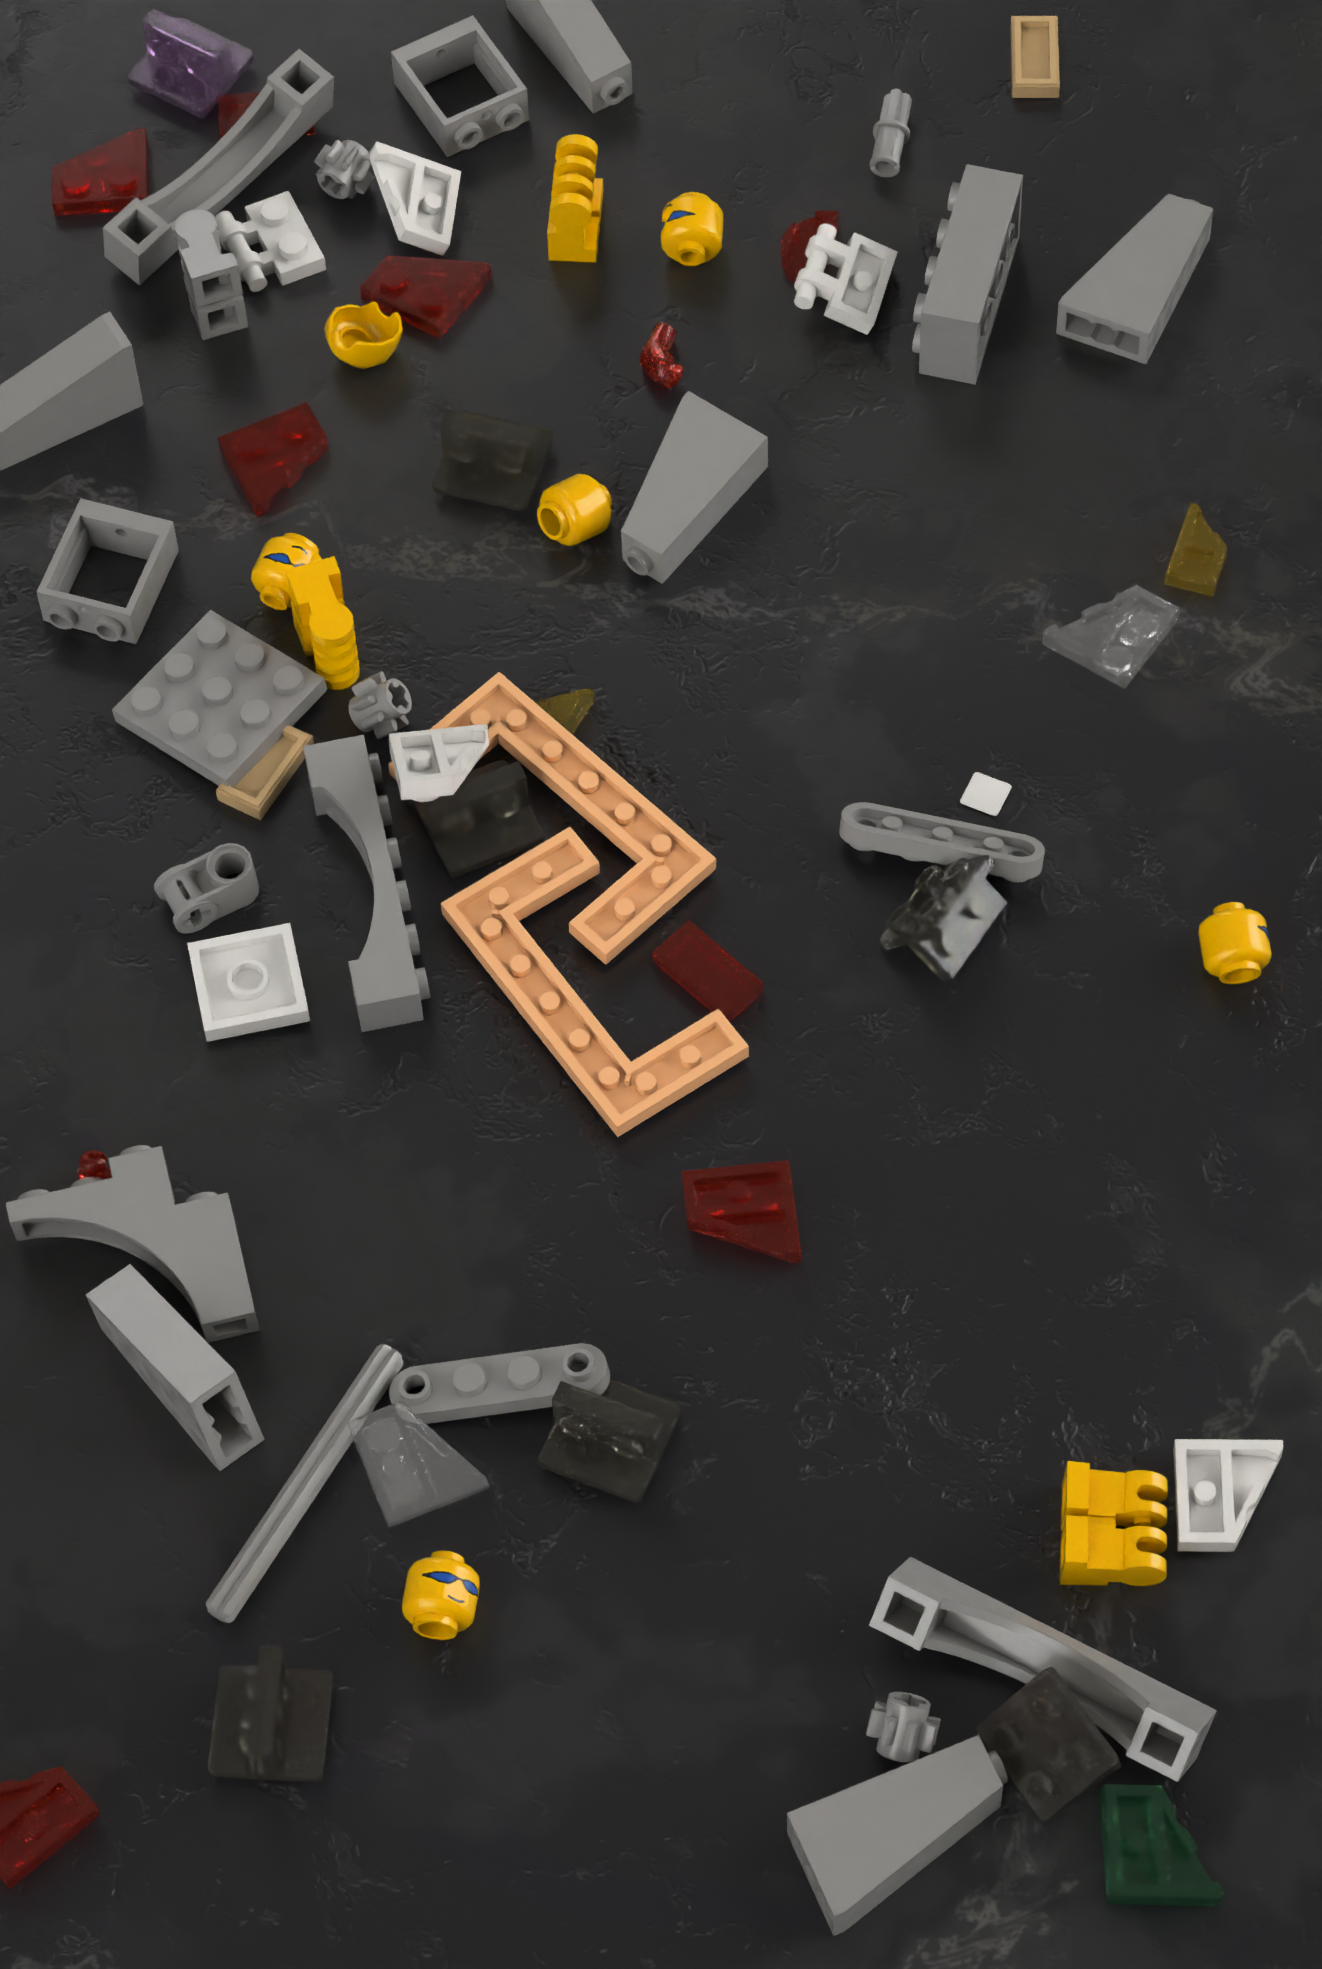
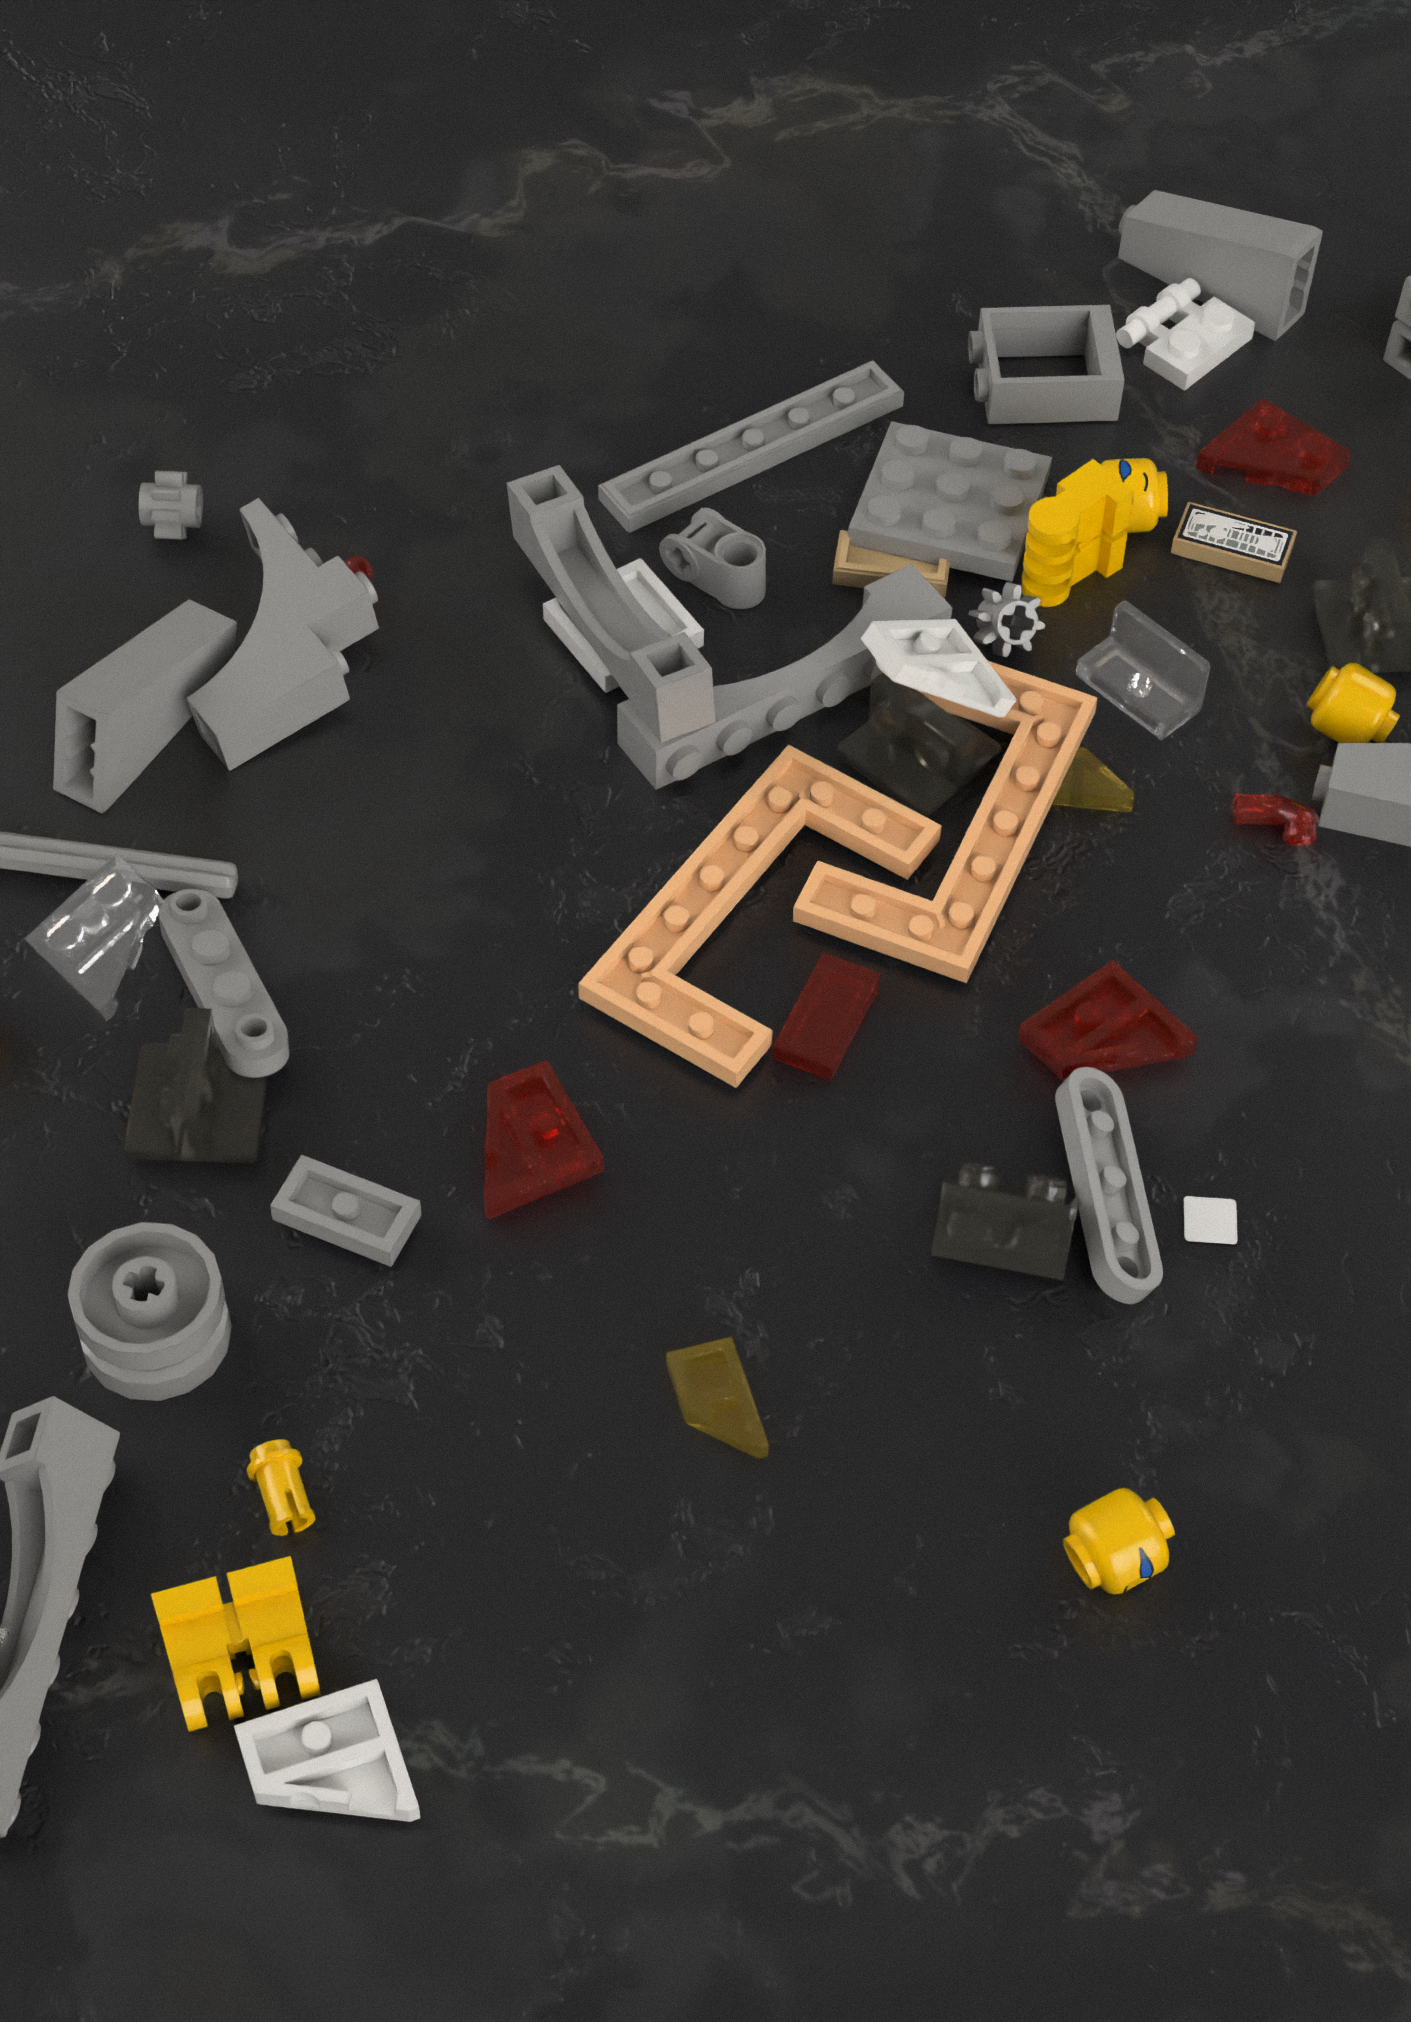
camera: 65 degrees right, 5 degrees down
none -> light grey wheel [67,1222,232,1401]
none -> yellow pin [246,1439,316,1536]
none -> light grey plate [270,1155,422,1267]
none -> light grey arch [507,465,716,743]
none -> light grey tile [598,360,904,533]
none -> clear yellow tile [666,1336,769,1459]
none -> clear red wing [1018,960,1198,1080]
none -> clear panel [1075,600,1211,741]
none -> white plate [1116,278,1255,391]
none -> tile [1171,502,1297,583]
none -> clear red arm [1233,794,1320,846]

